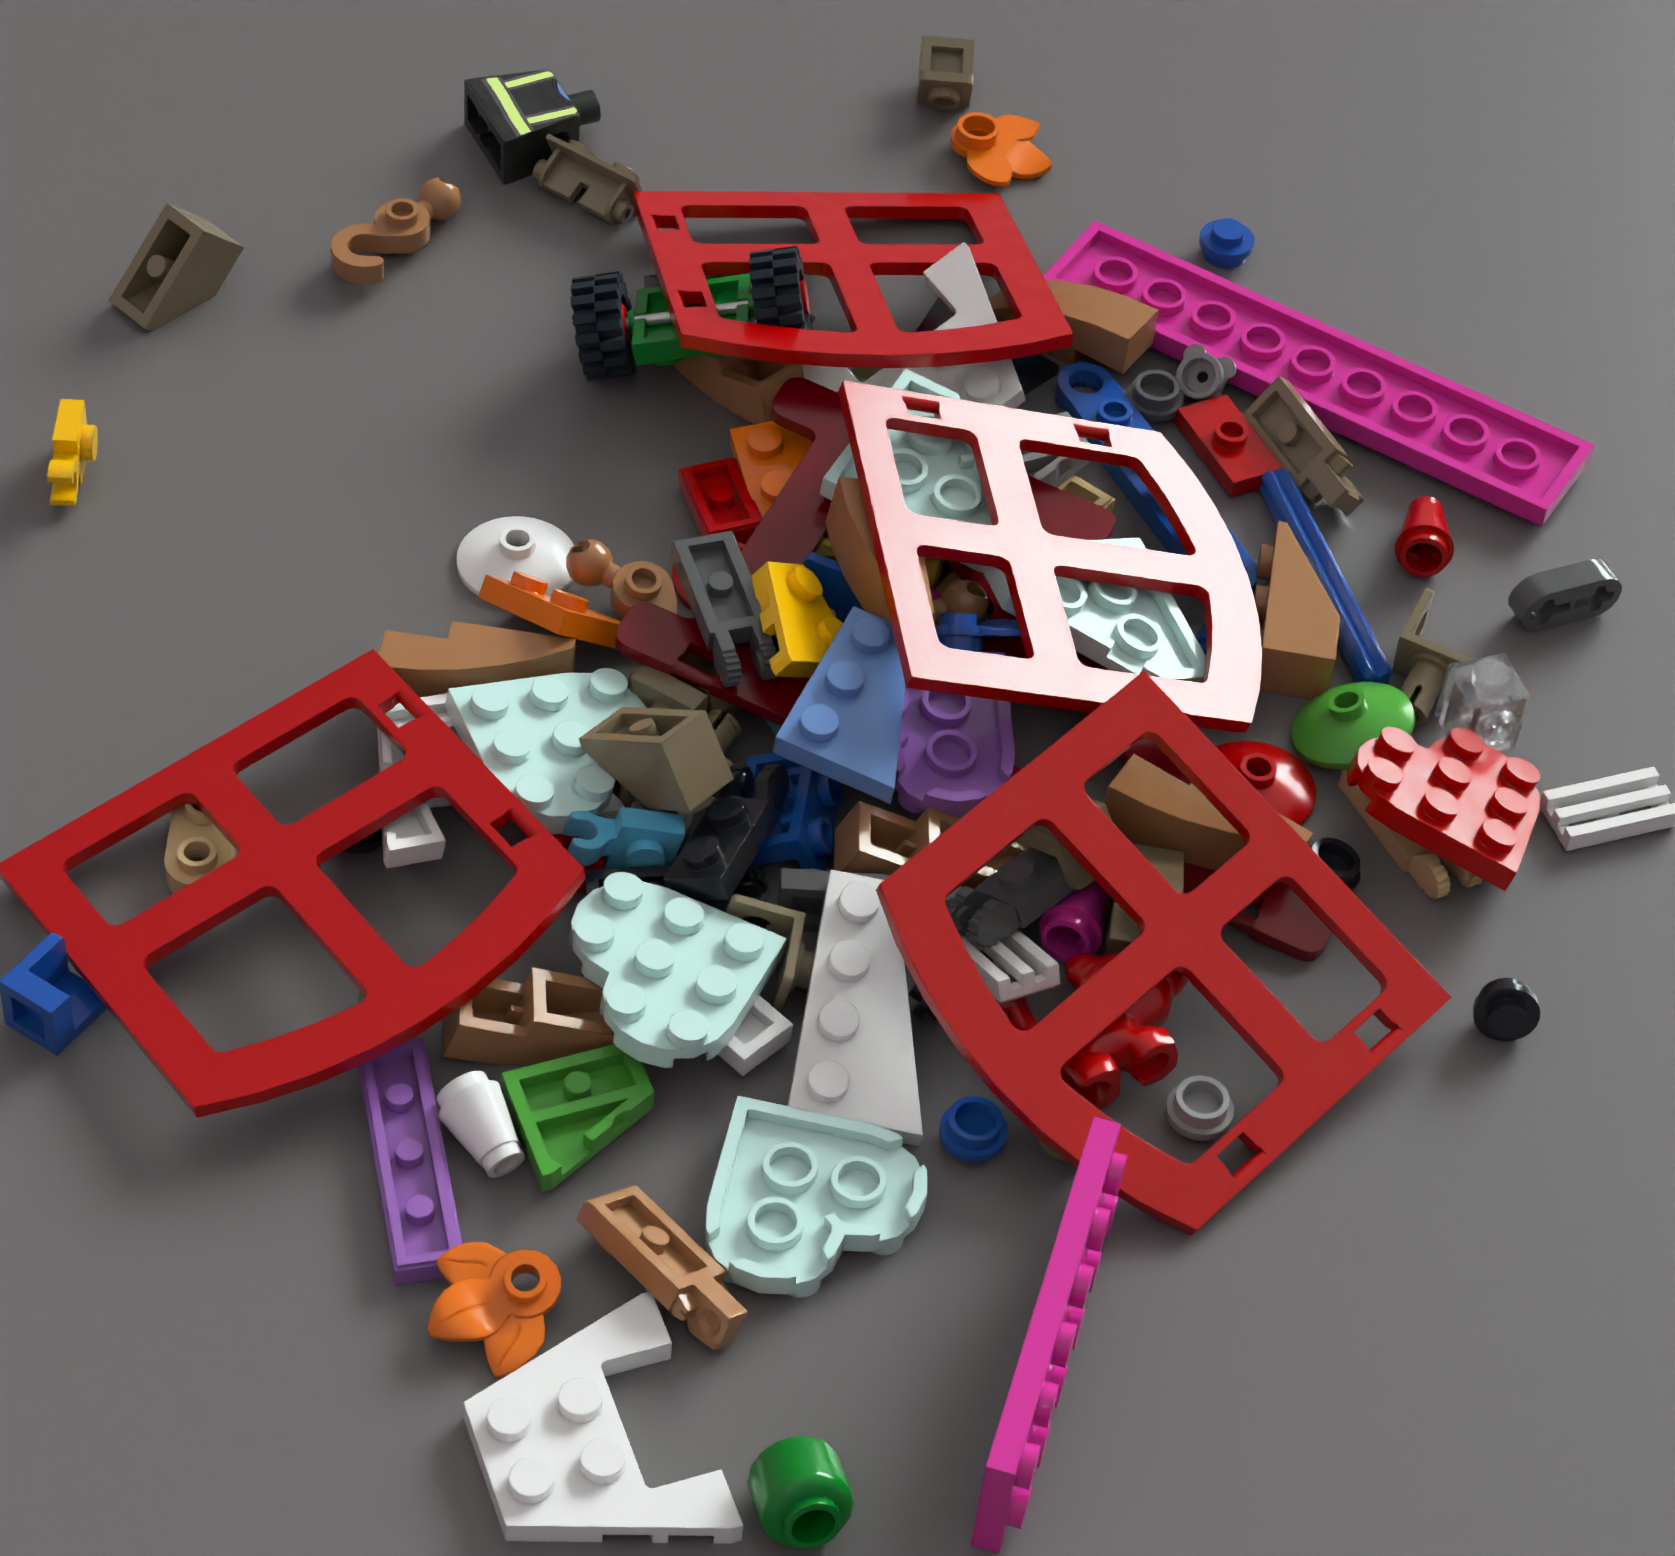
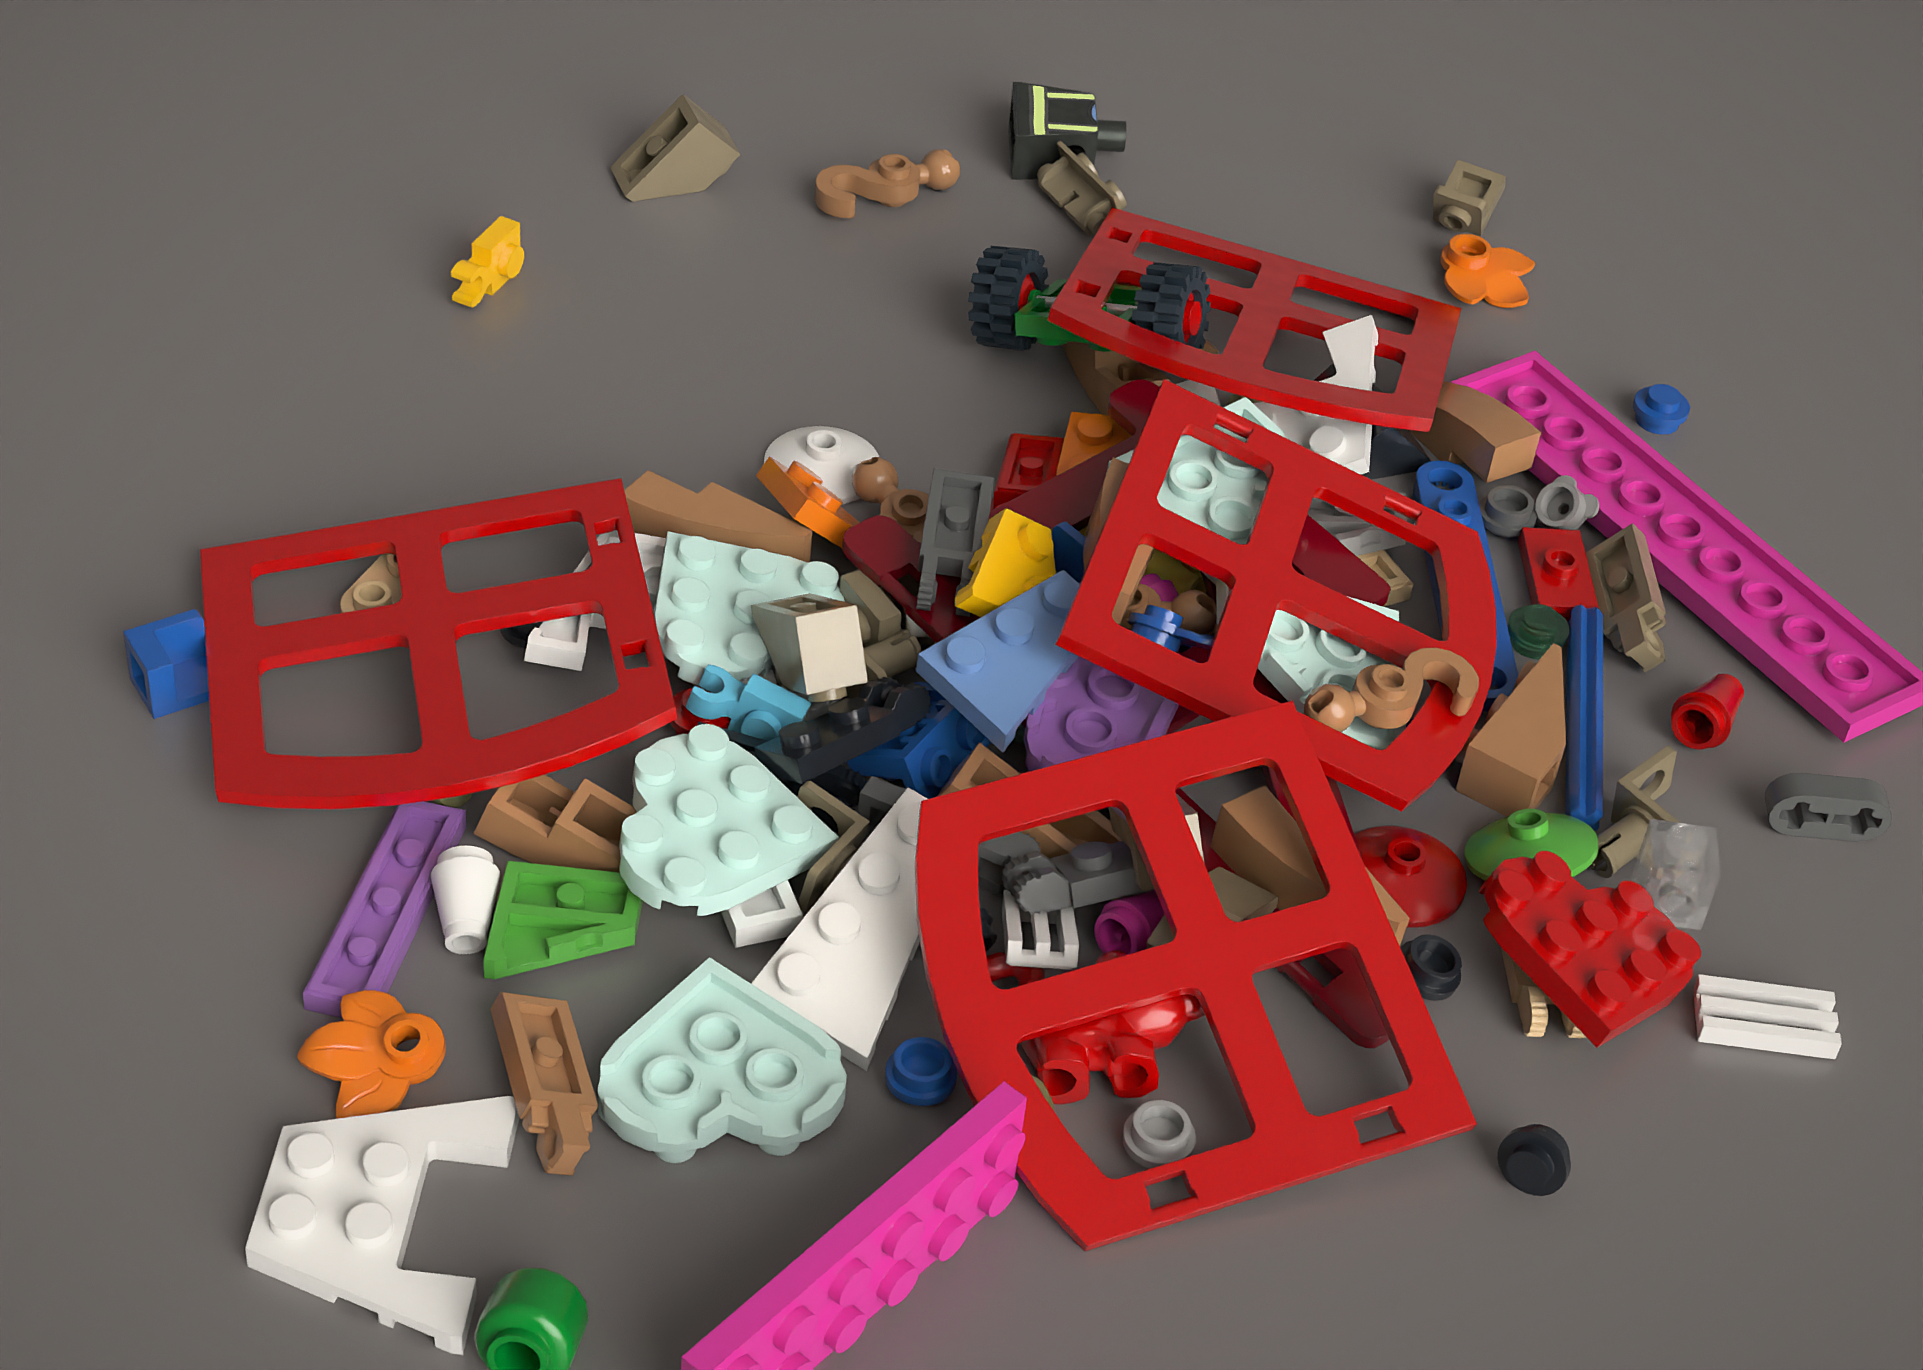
camera: 25 degrees right, 5 degrees down
none -> medium nougat piece [1304,648,1479,732]
none -> clear green plate [1507,604,1569,660]

